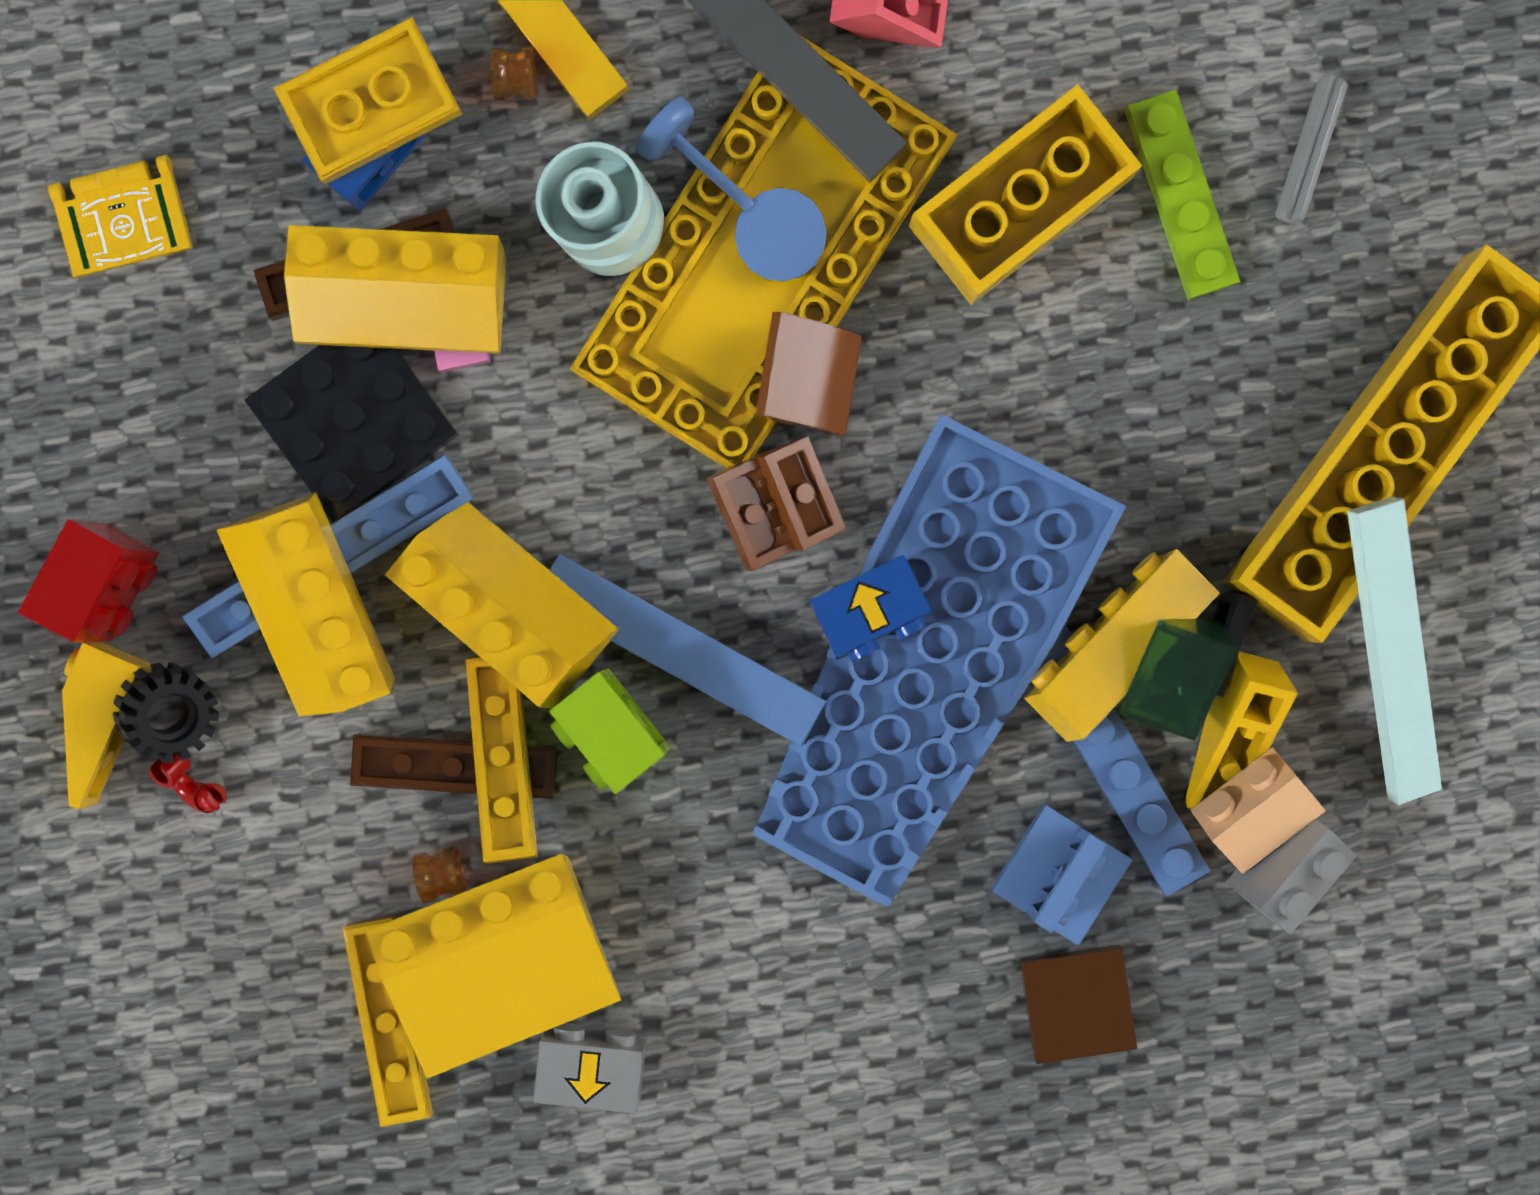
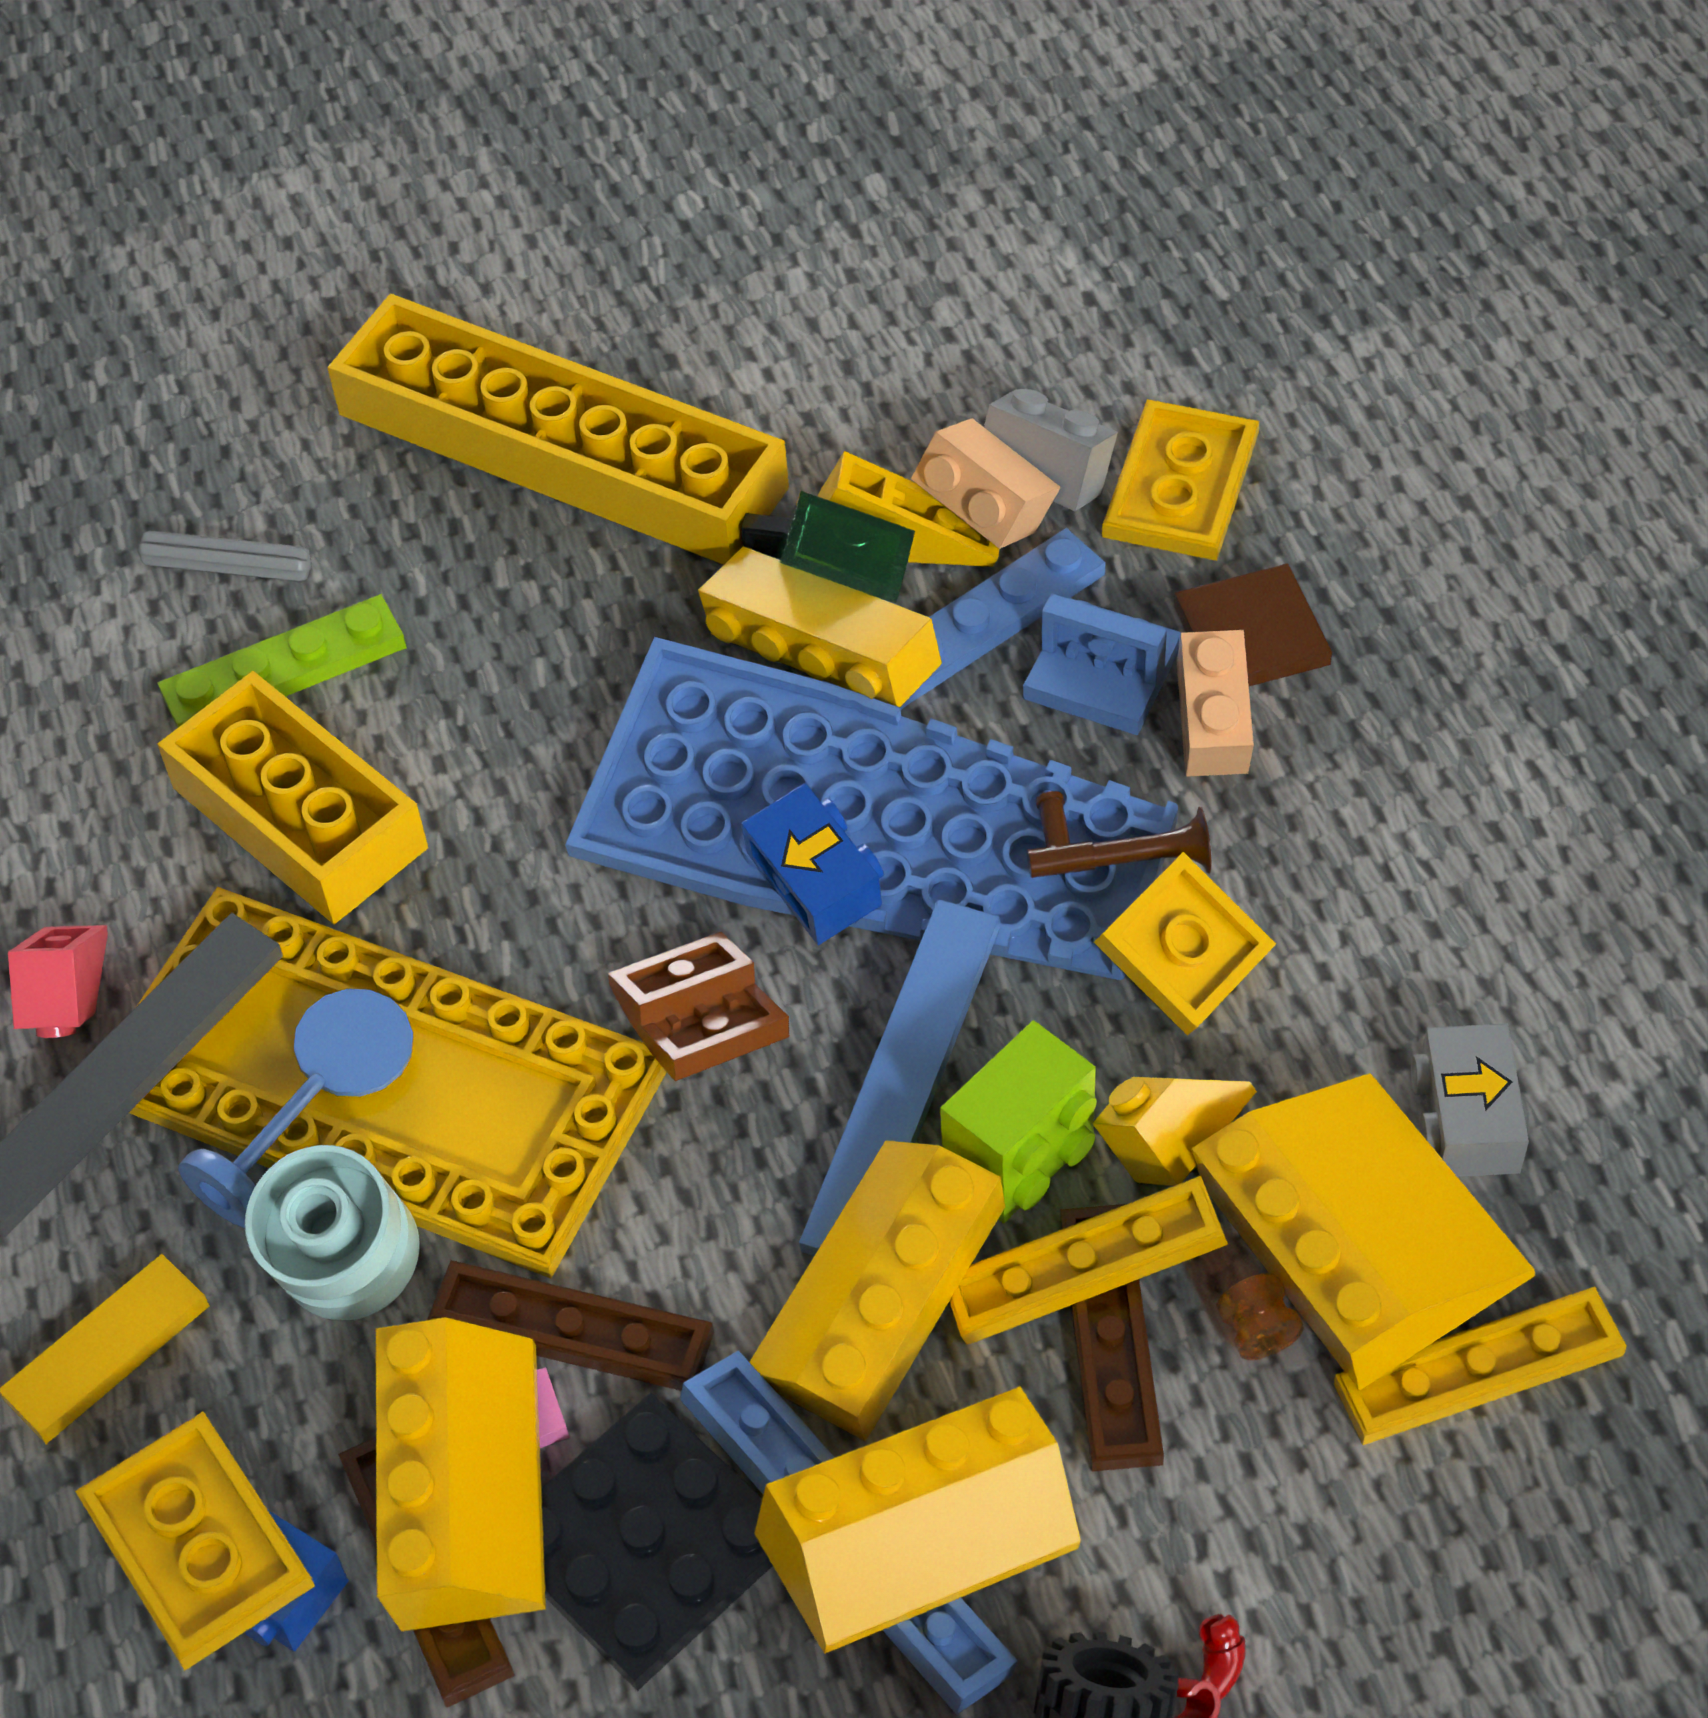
camera: 90 degrees left, 35 degrees down
clear orange wheel [490,47,538,101] -> none
slope [756,312,862,436] -> none
light aqua tile [1347,496,1442,805] -> none
none -> reddish brown tile [427,1260,714,1391]
none -> reddish brown piece [1027,791,1212,878]
none -> yellow slope [1092,1077,1257,1186]
none -> yellow plate [1094,852,1276,1036]
none -> yellow tile [1102,399,1259,561]
none -> light nougat brick [1177,630,1254,777]

